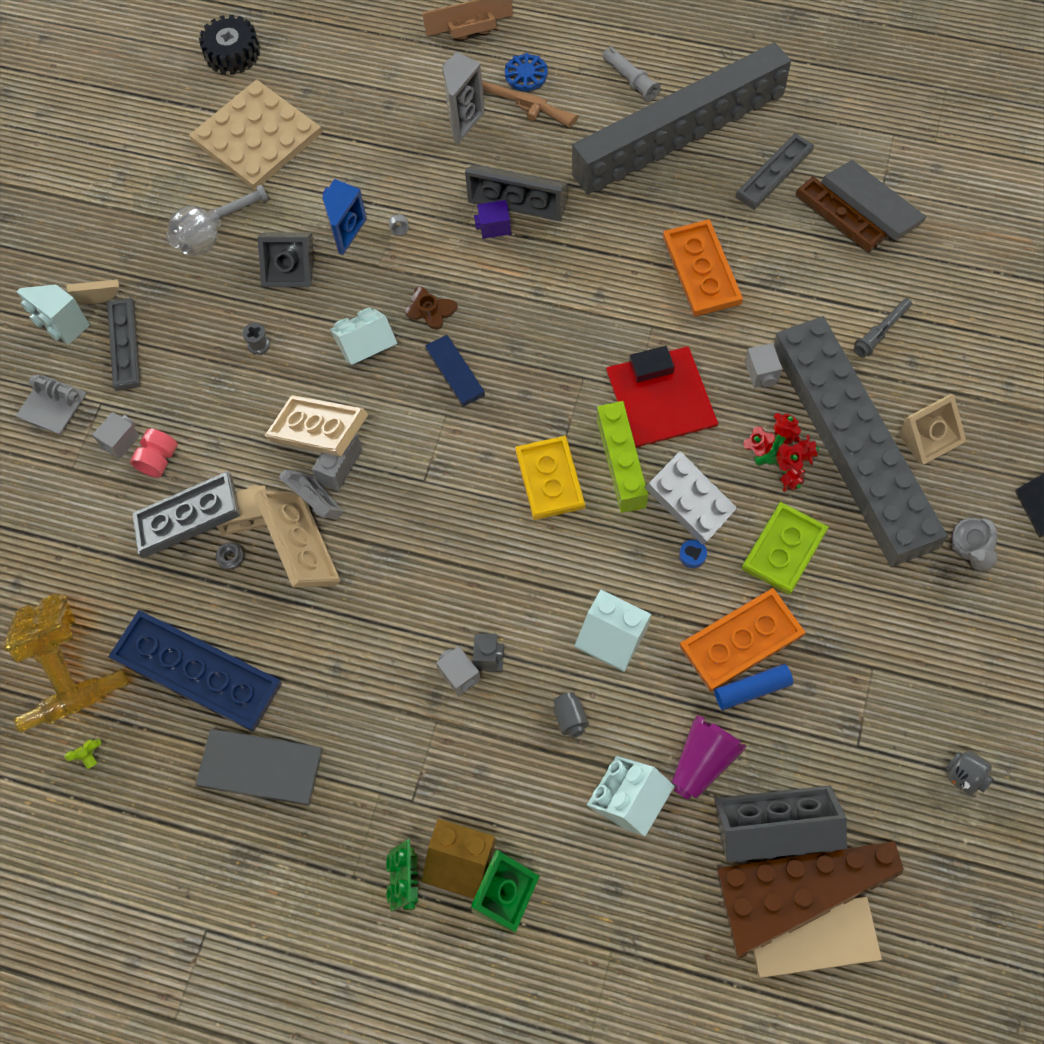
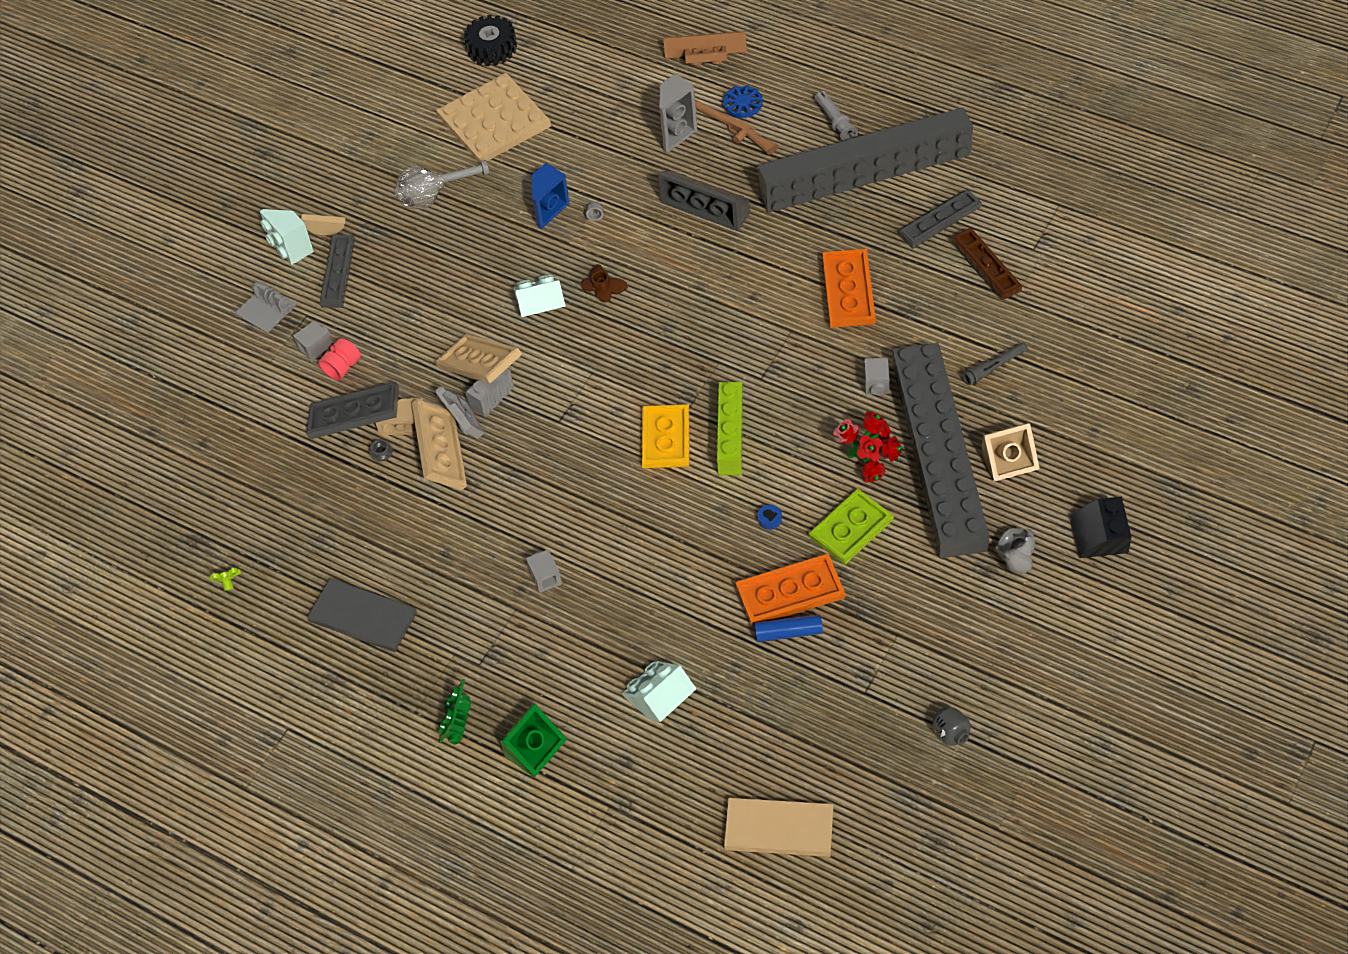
camera: 15 degrees right, 10 degrees down
clear yellow plate [3,594,129,733] -> none
dark blue plate [108,610,282,732] -> none
dark grey bush [242,322,270,355] -> none
dark grey slope [257,232,314,287] -> none
pearl gold slope [421,819,496,899] -> none
dark blue tile [425,335,485,407] -> none
dark grey brick [473,633,504,672] -> none
dark purple brick [474,200,511,239] -> none
dark grey brick [553,692,589,738] -> none
light aqua slope [575,590,651,672] -> none
red piece [606,345,718,448] -> none
plate [644,451,737,545] -> none
magenta cone [672,715,747,800] -> none
dark grey slope [714,785,847,862] -> none
reddish brown wing [717,841,904,960] -> none
dark grey tile [821,160,927,240] -> none

